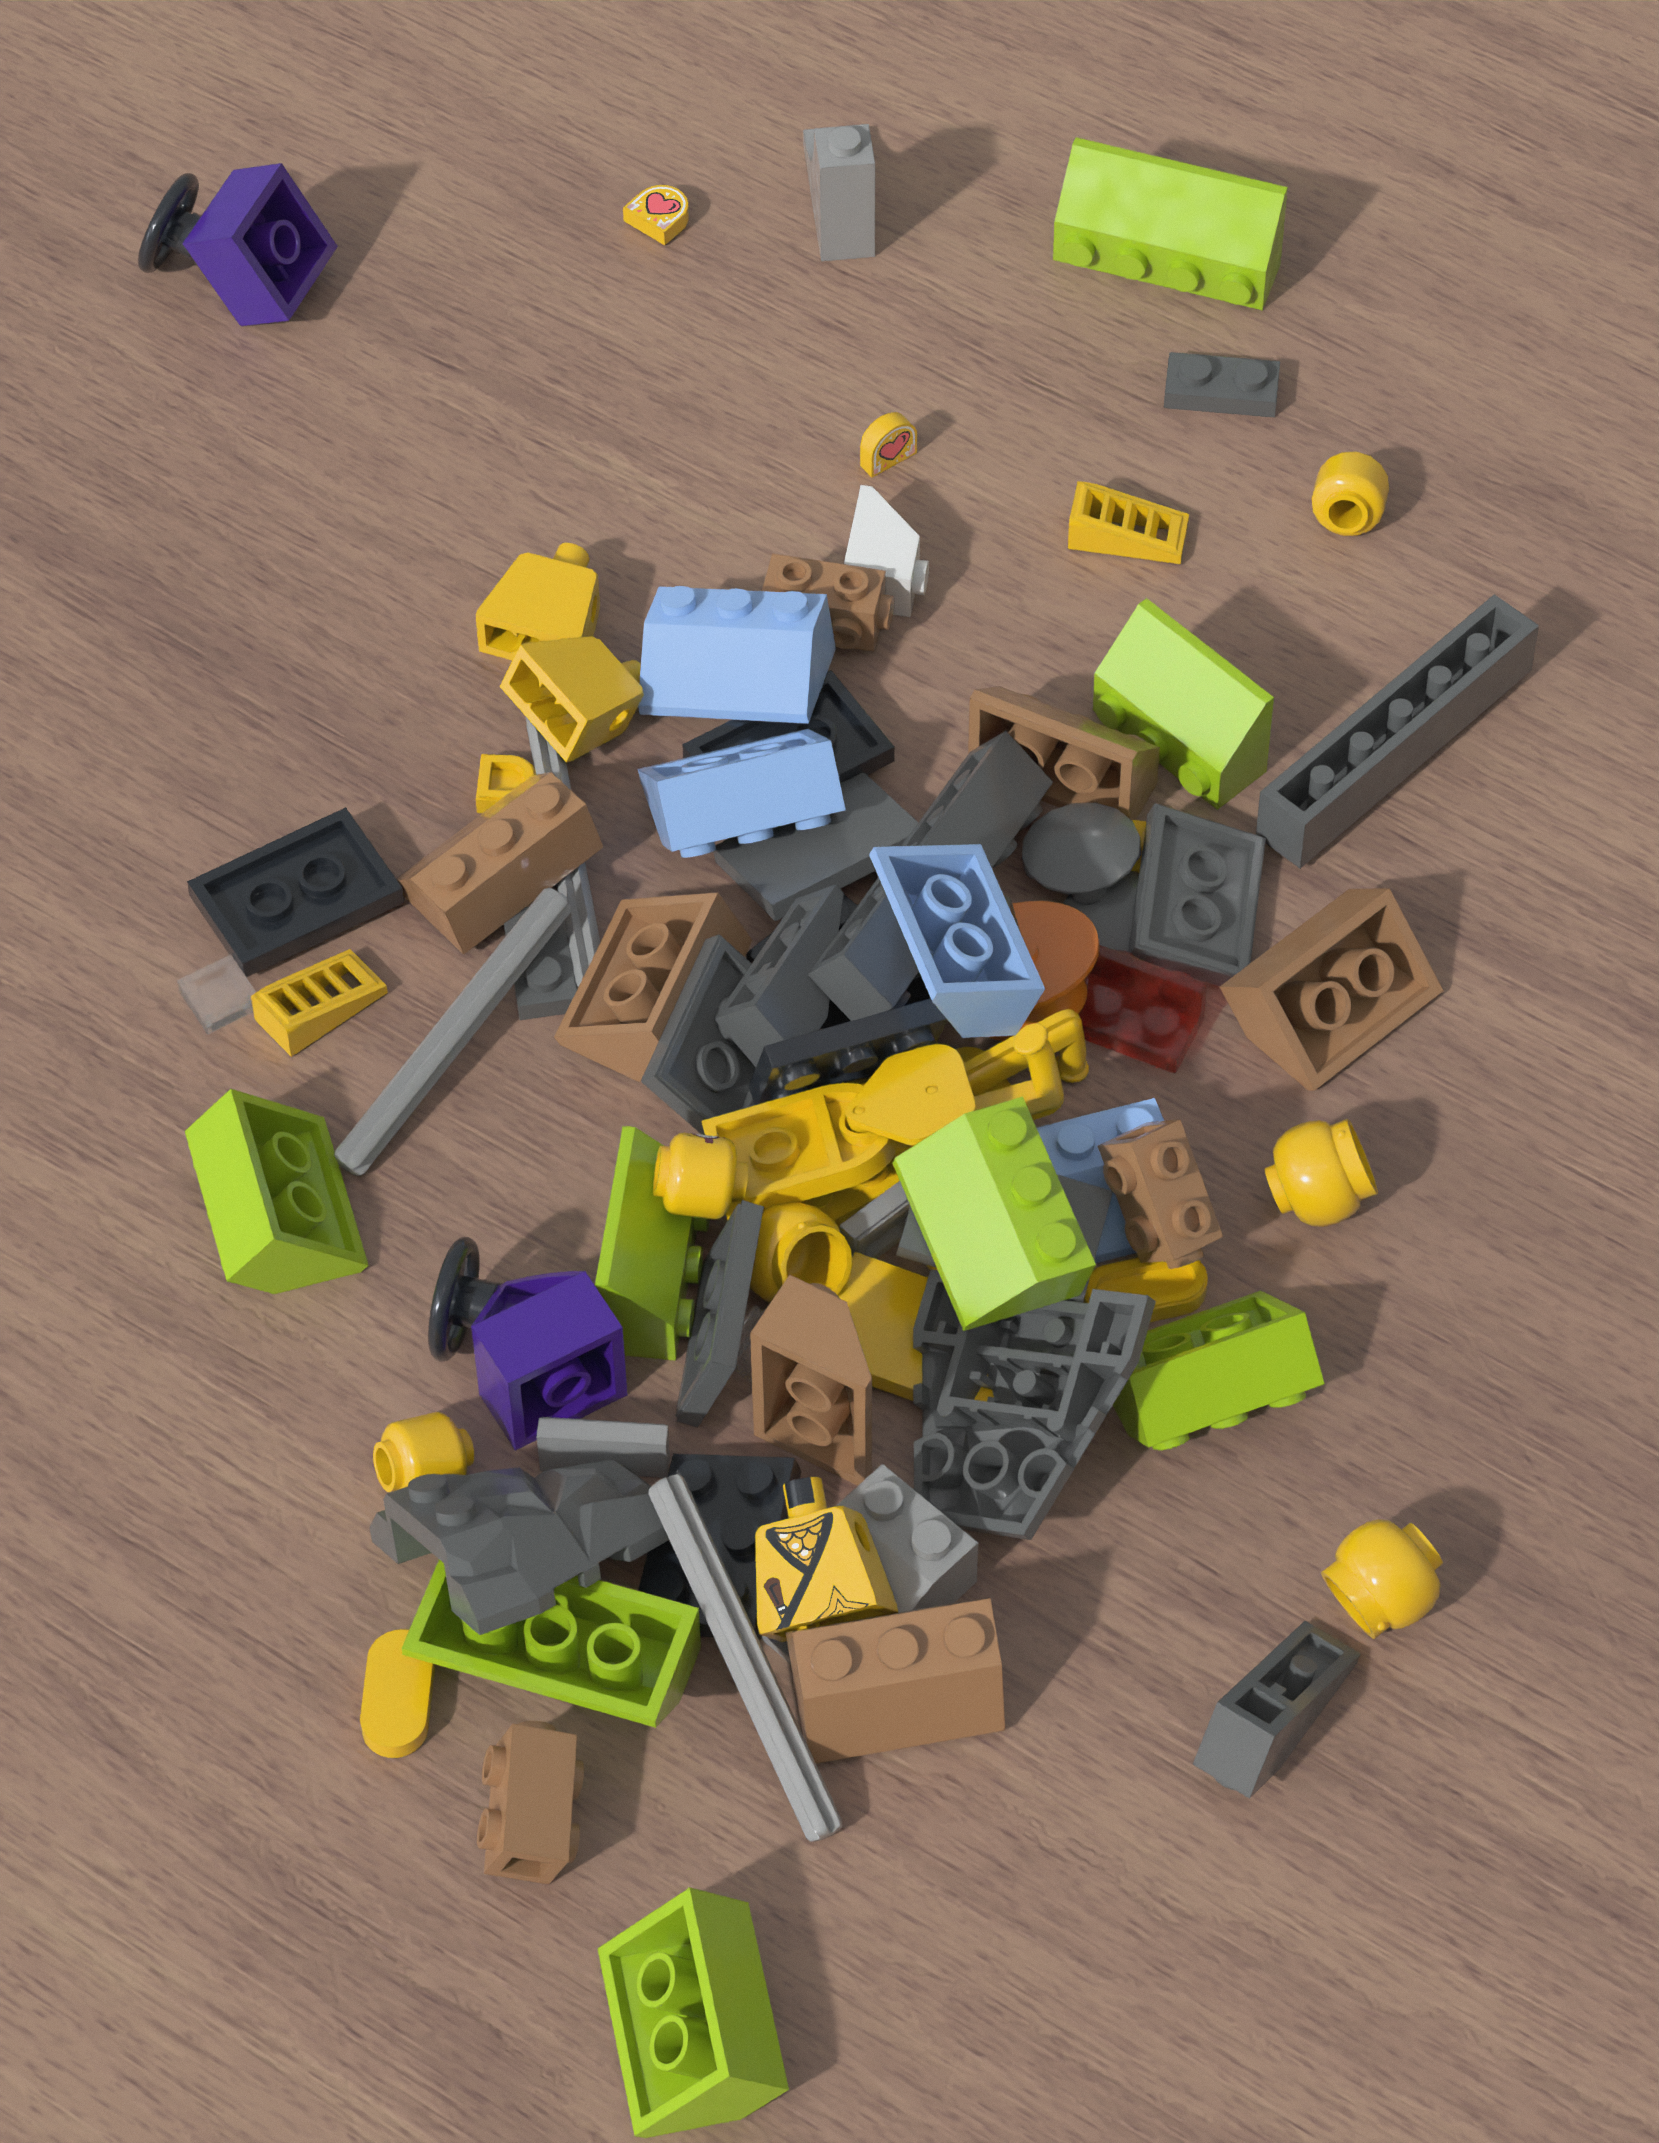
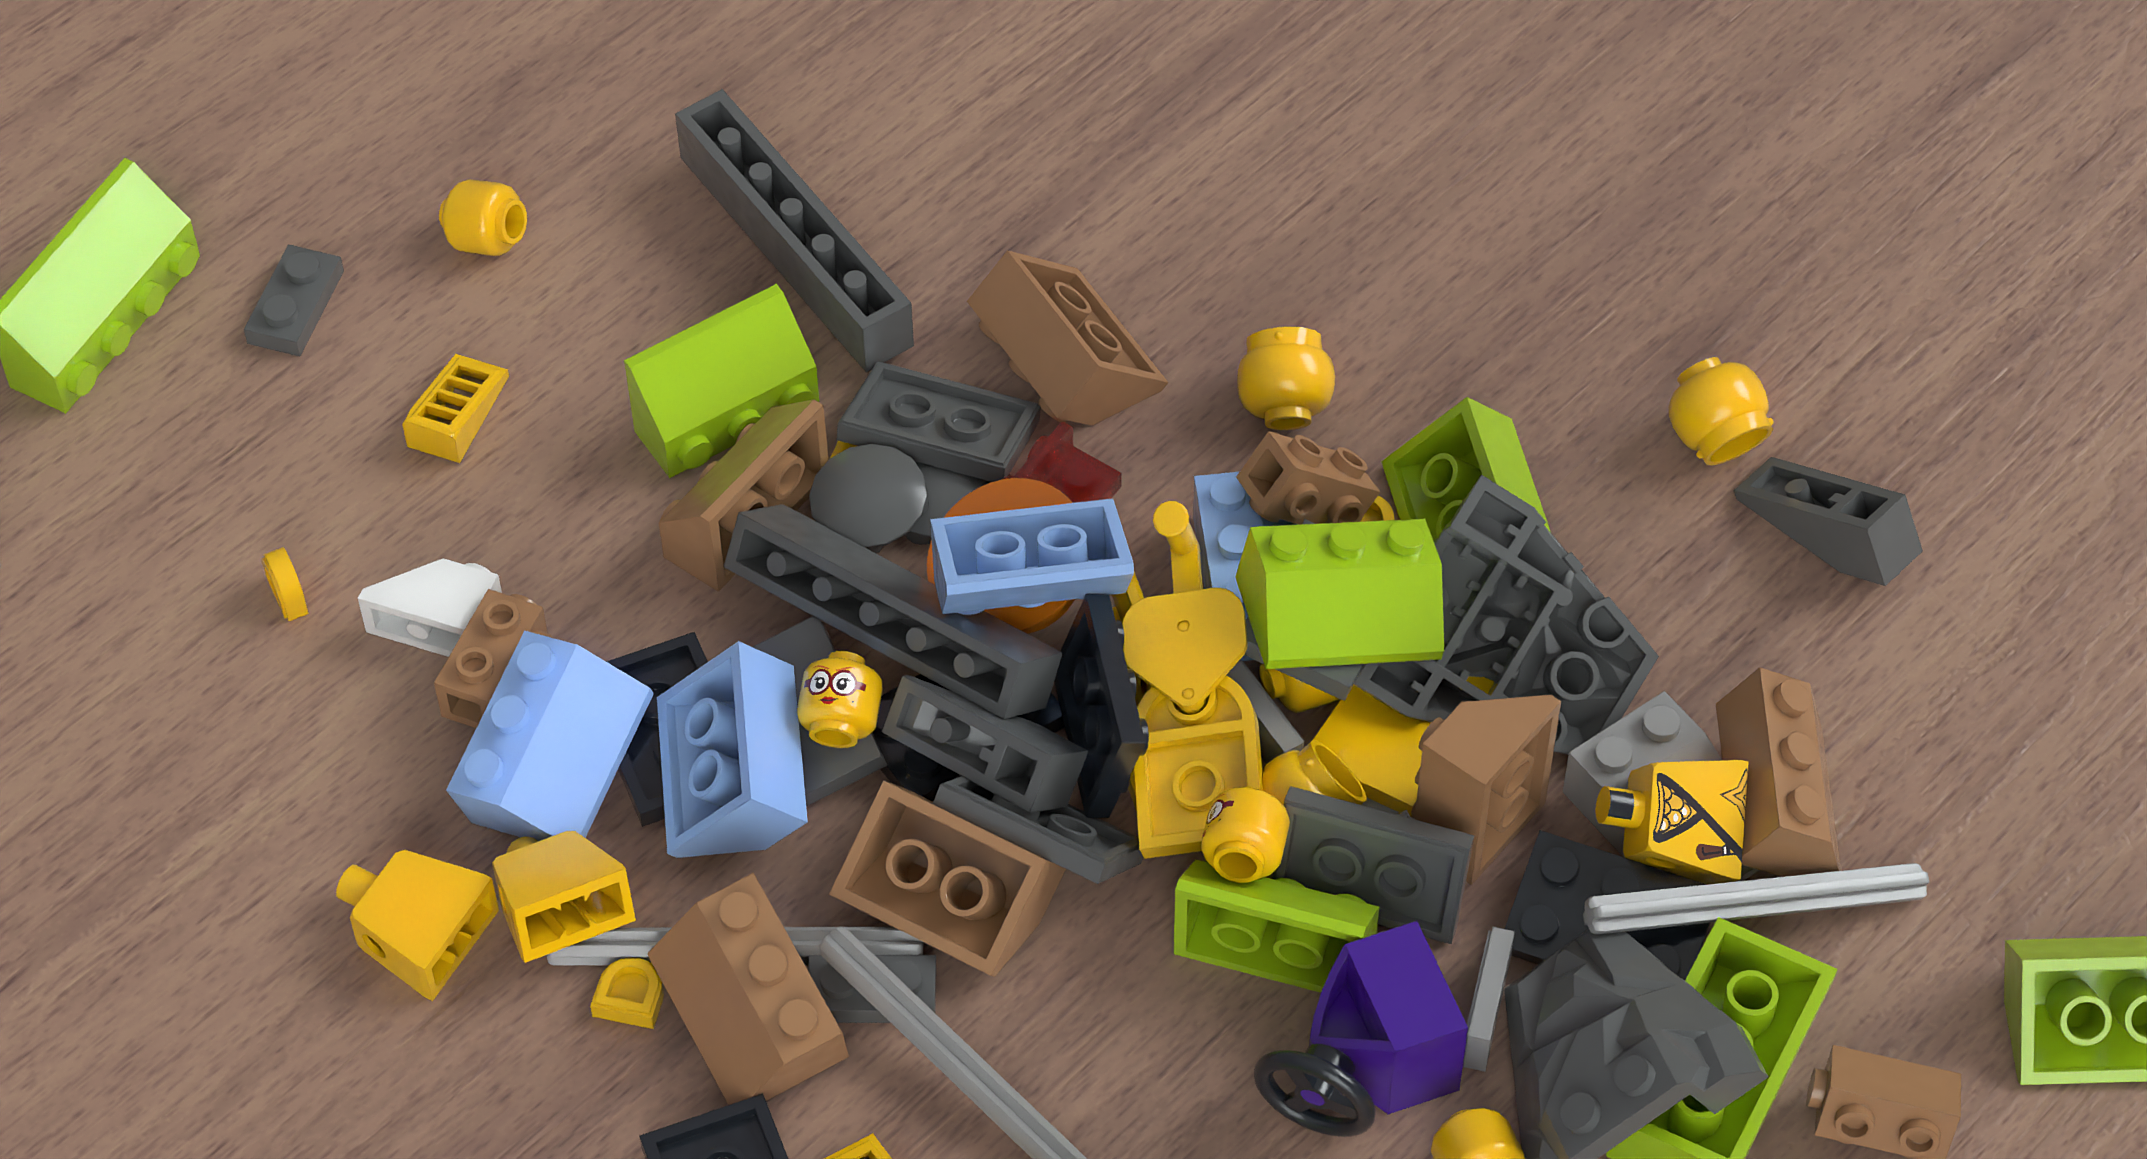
camera: 80 degrees left, 0 degrees up
none -> yellow head [797,651,882,748]

